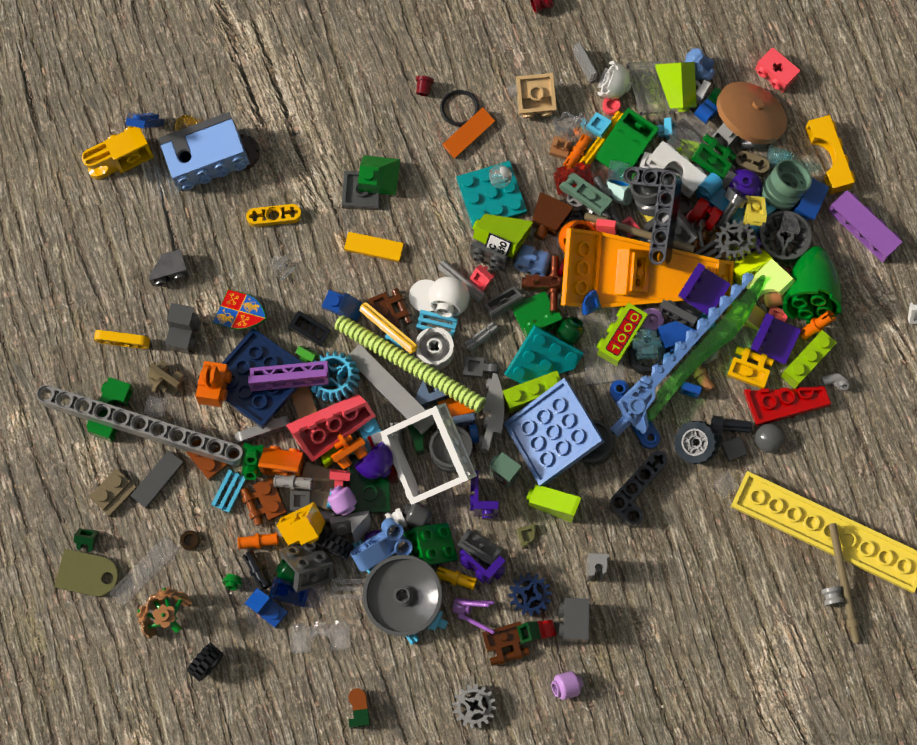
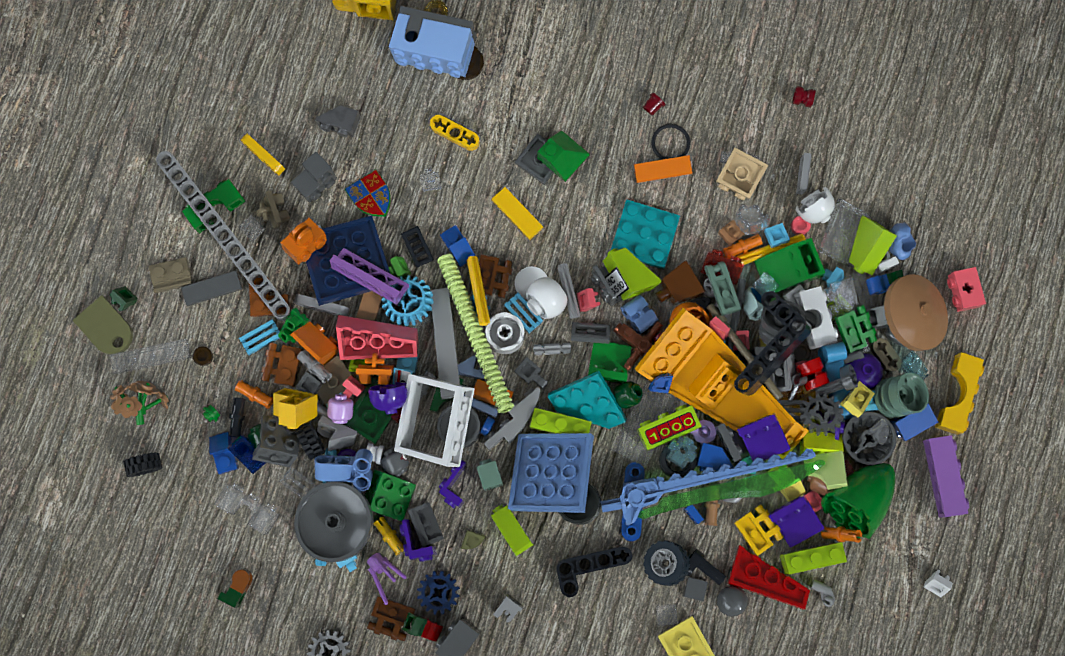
camera: 35 degrees right, 5 degrees up
clear piece [489,165,512,188] -> none

